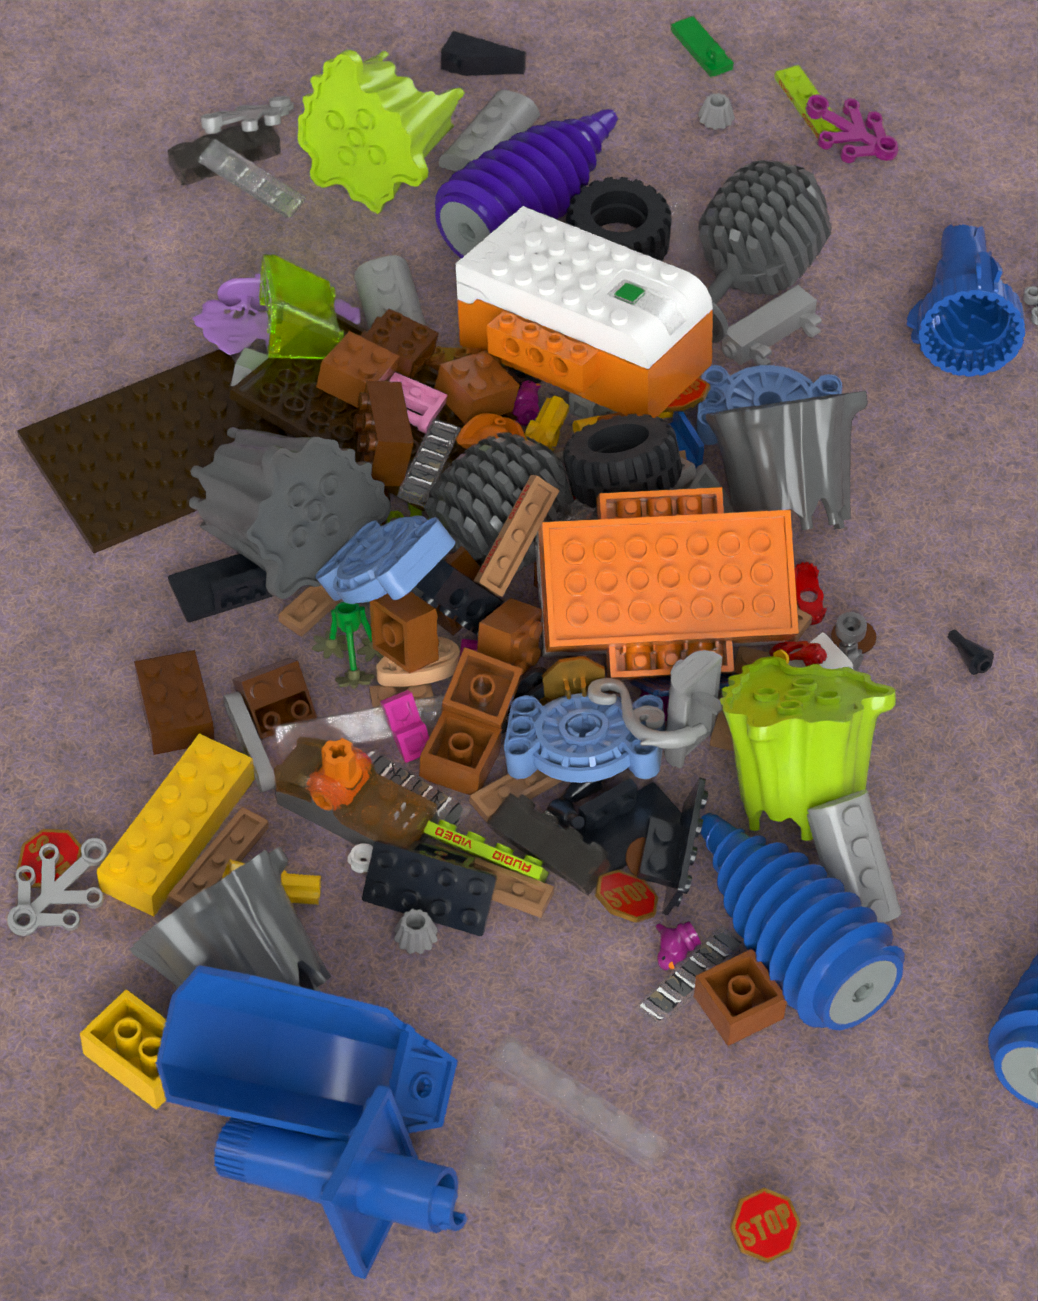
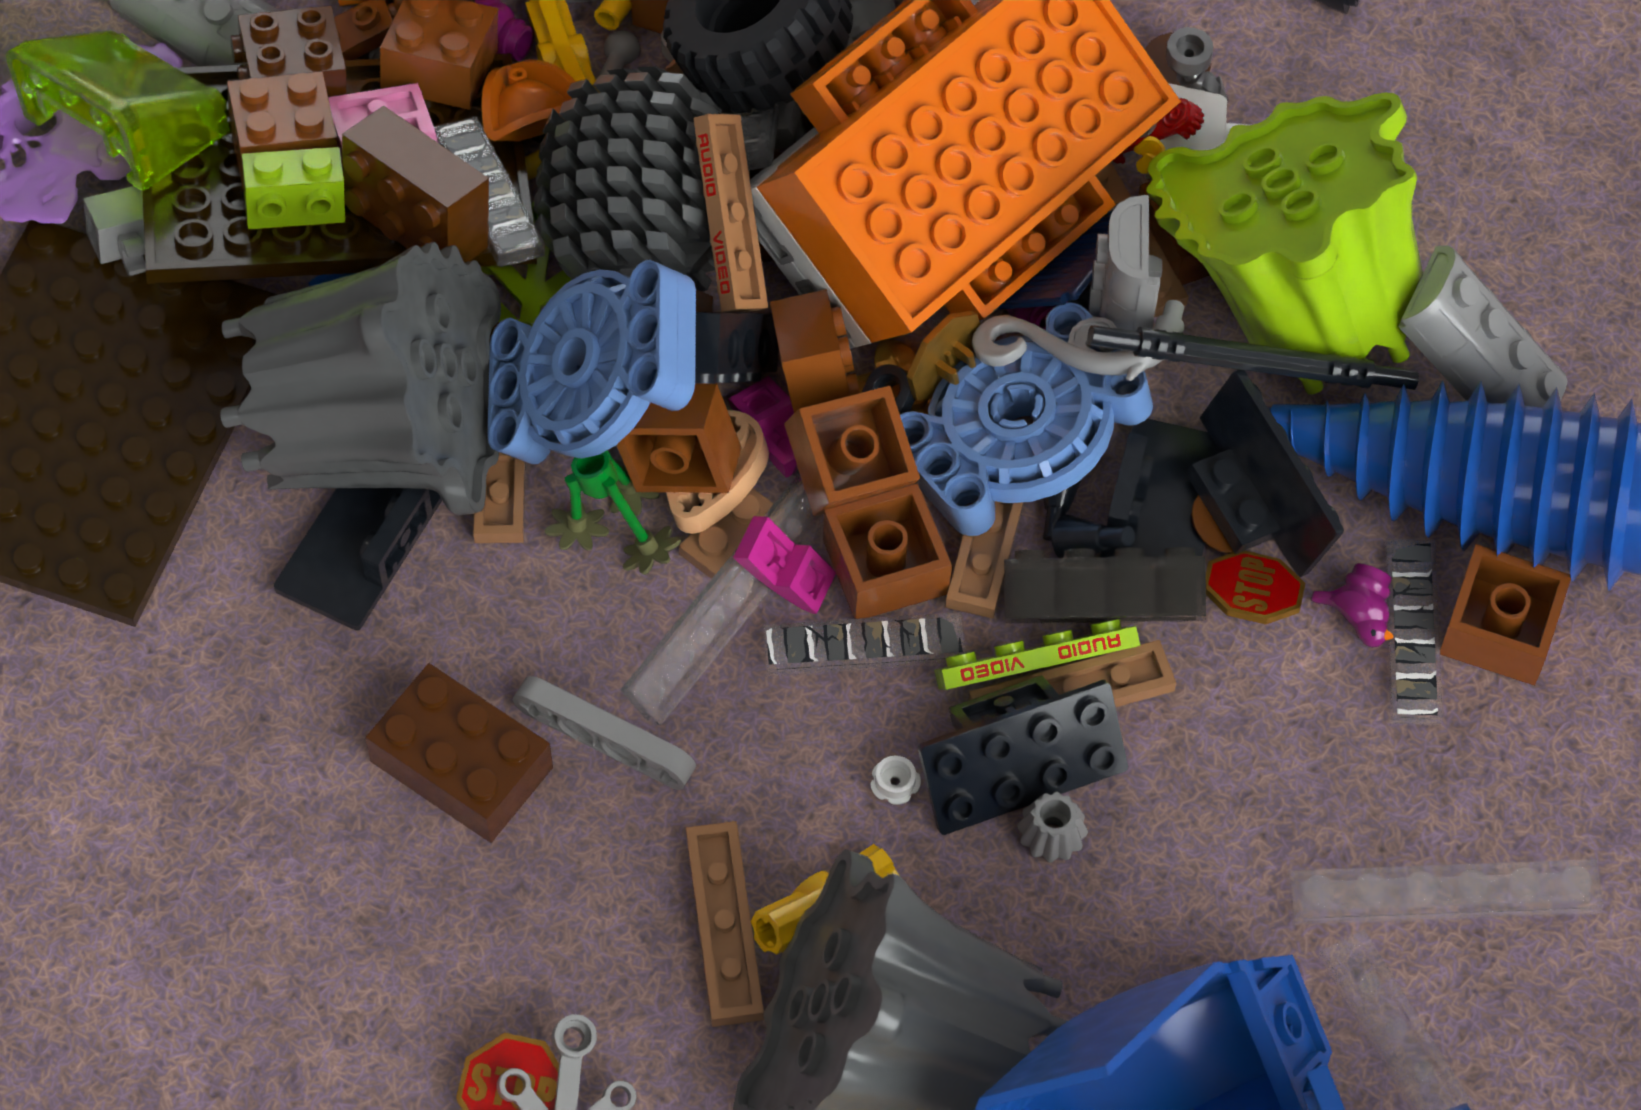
camera: 40 degrees left, 10 degrees up
yellow brick [97,734,255,917] -> none
reddish brown slope [232,658,317,740] -> none
clear orange piece [273,736,437,848] -> none
none -> lime brick [242,147,345,229]
none -> black axle [1087,325,1419,390]

